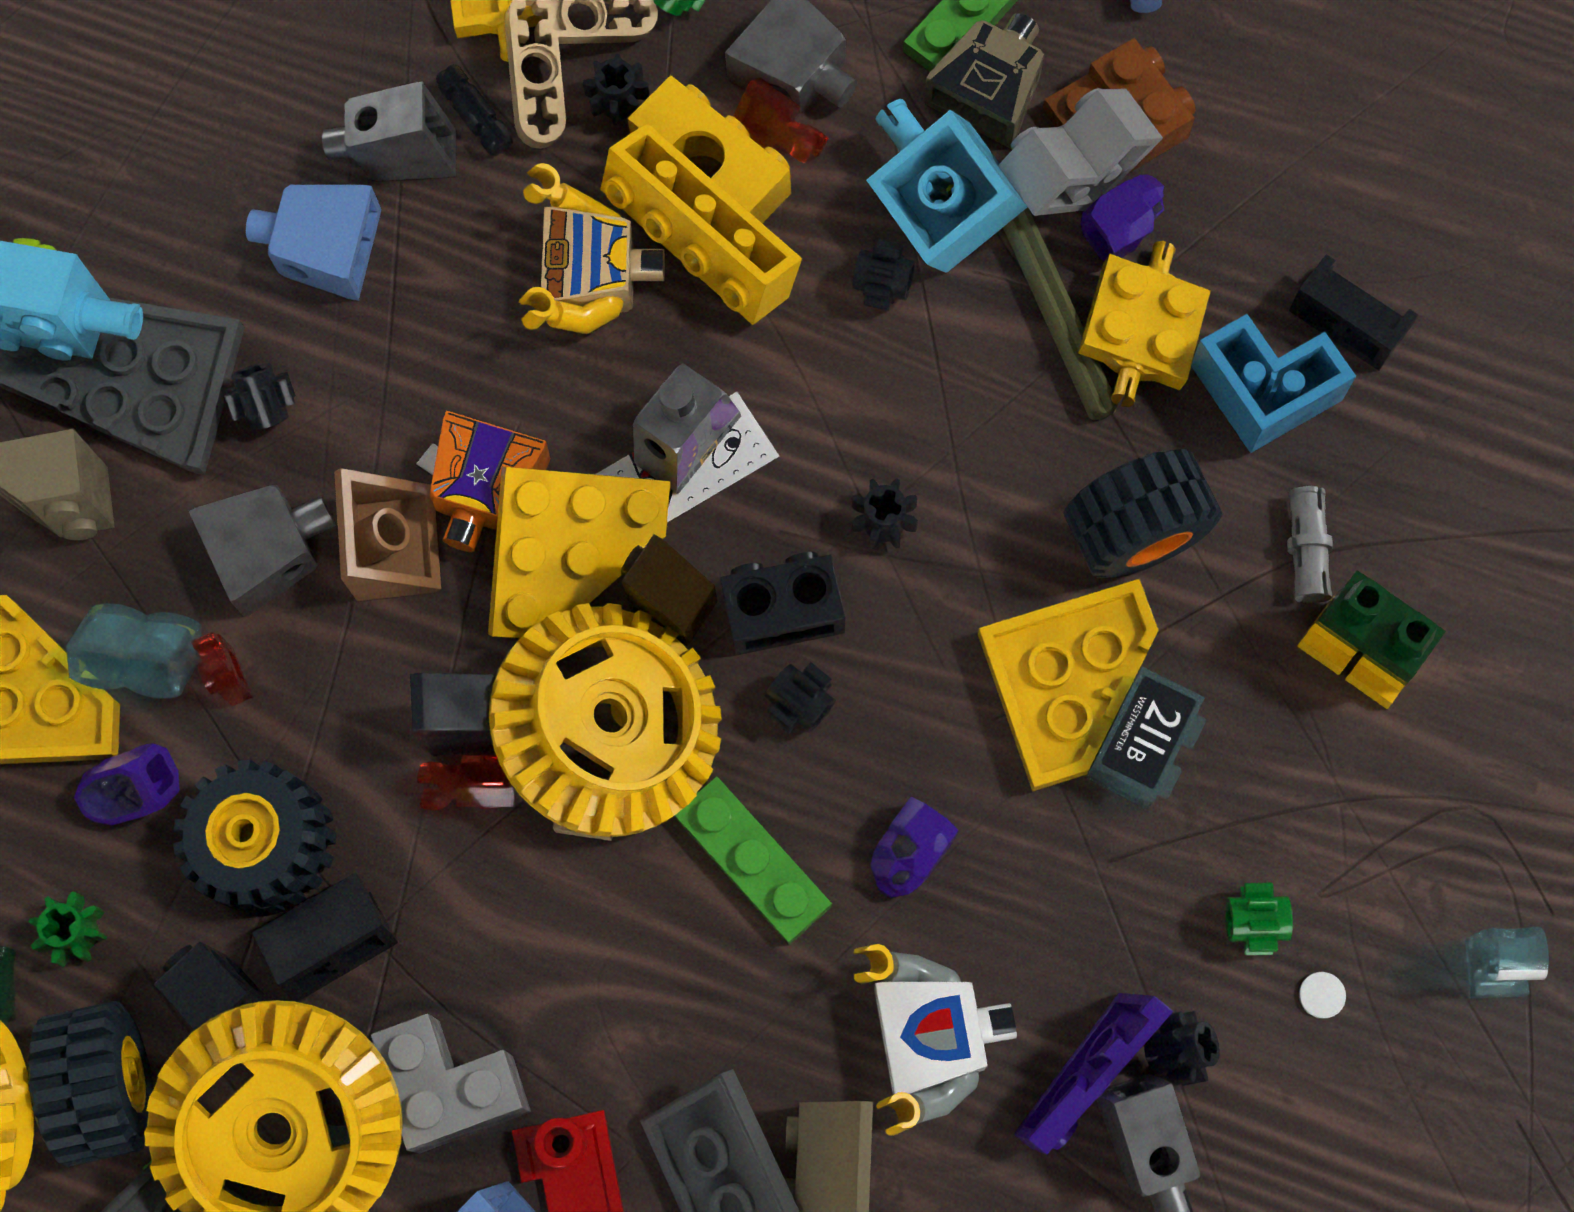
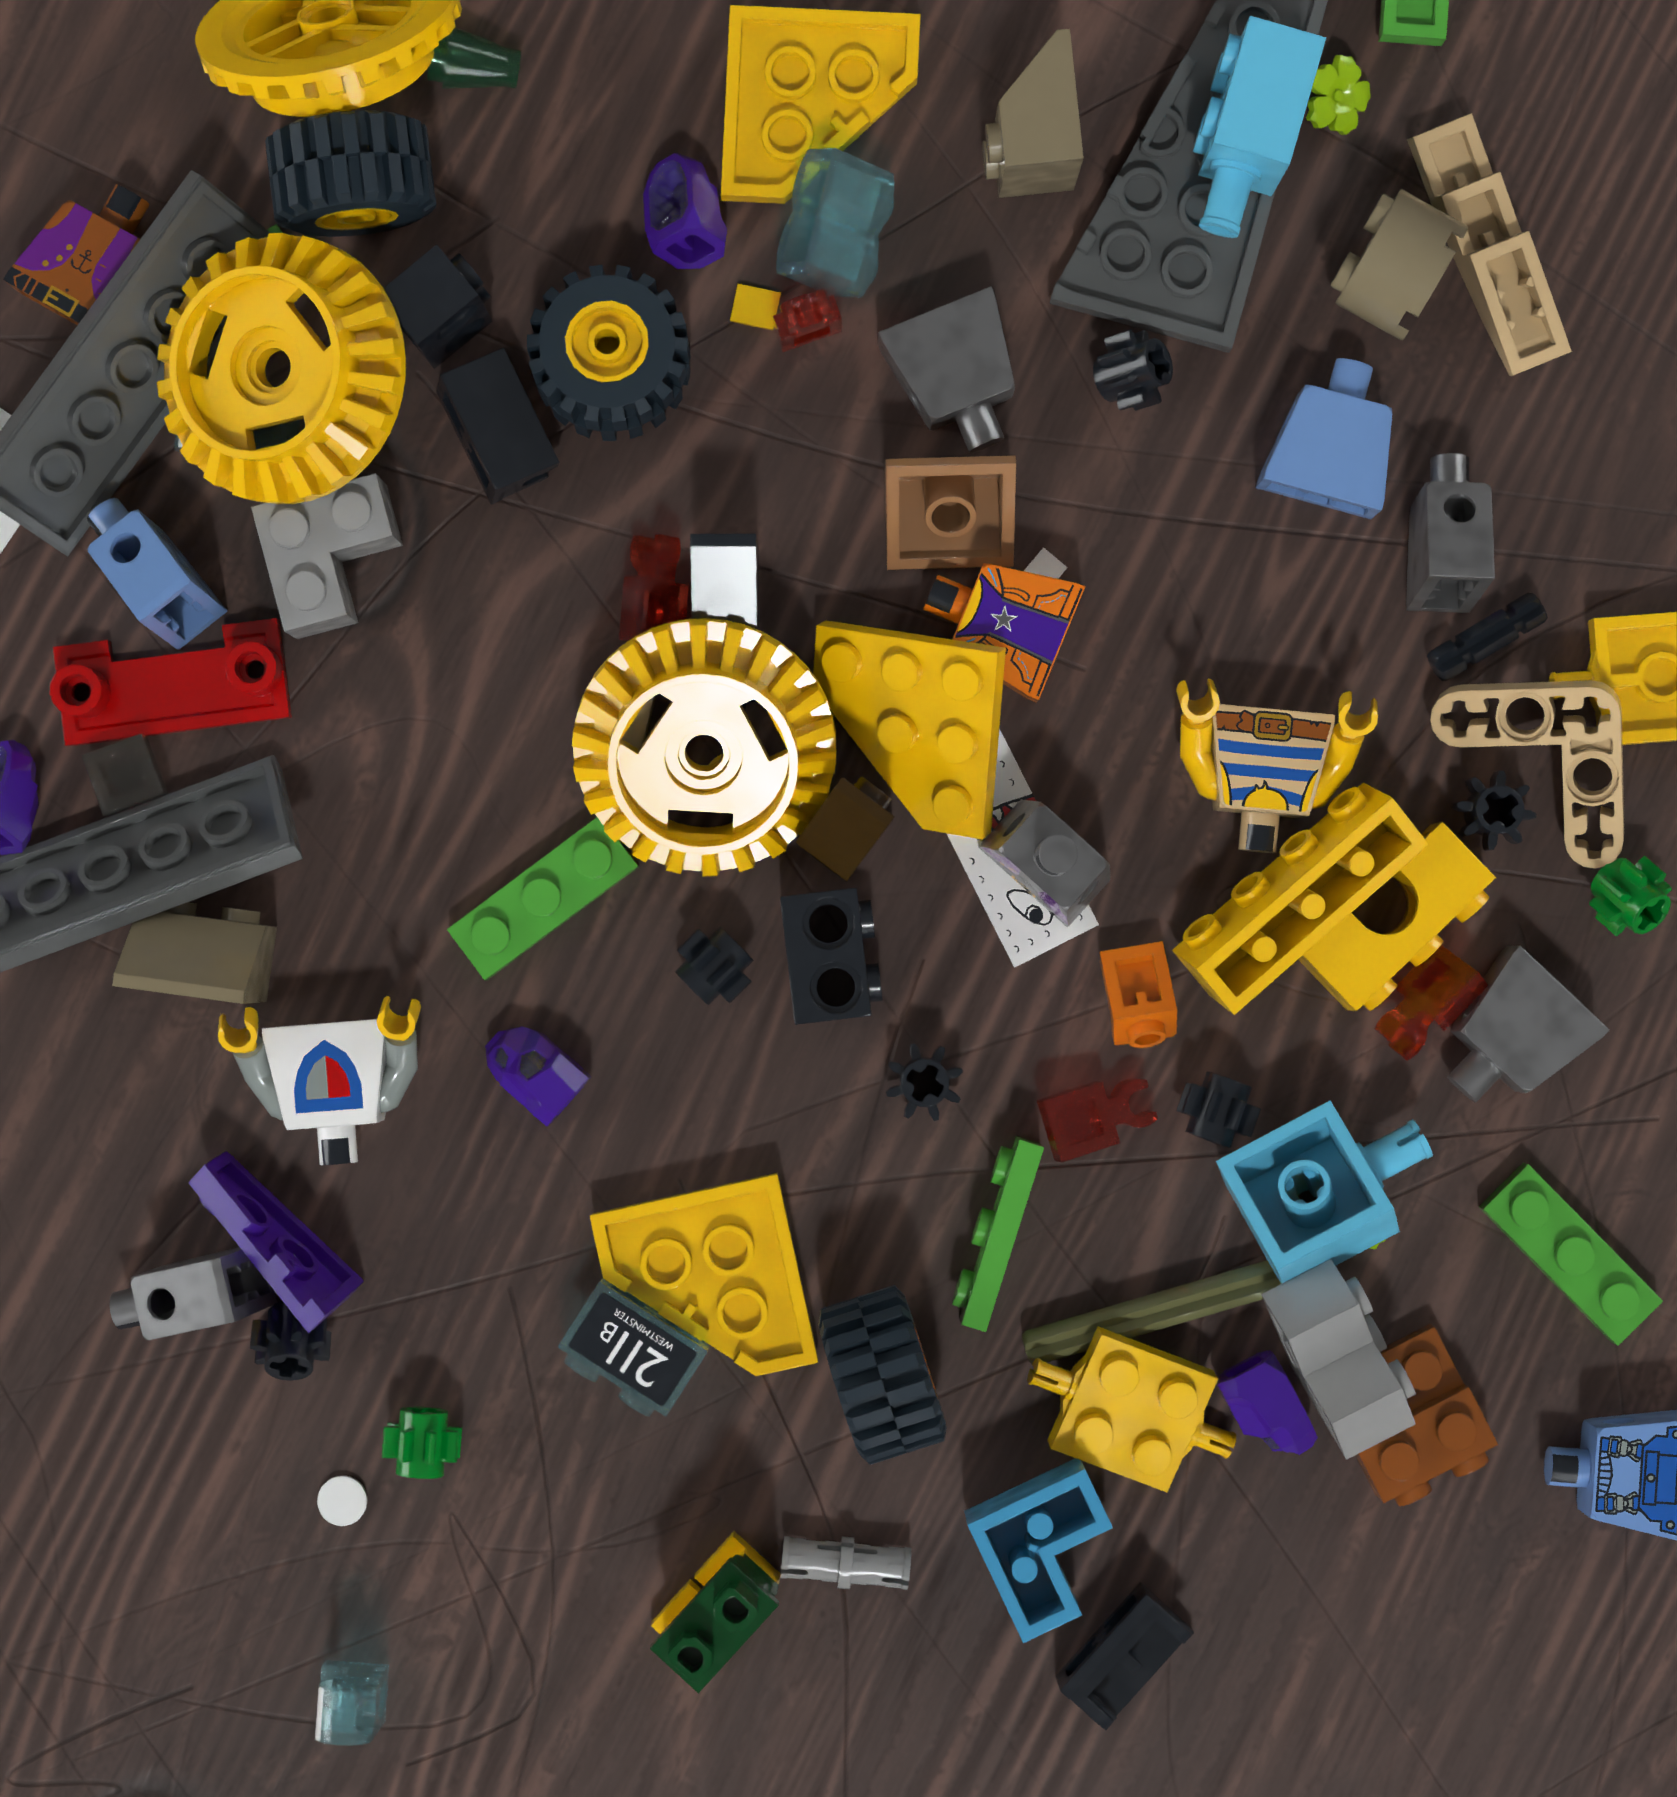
camera: 90 degrees right, 15 degrees up
green gear [28,891,107,967] -> none
torso [924,13,1044,149] -> none
none -> yellow window [730,284,781,331]
none -> bright green plate [952,1136,1044,1332]
none -> clear red plate [1037,1078,1158,1163]
none -> orange bracket [1100,941,1177,1048]
none -> dark tan brick [1330,189,1469,341]
none -> tan slope [1407,113,1572,376]

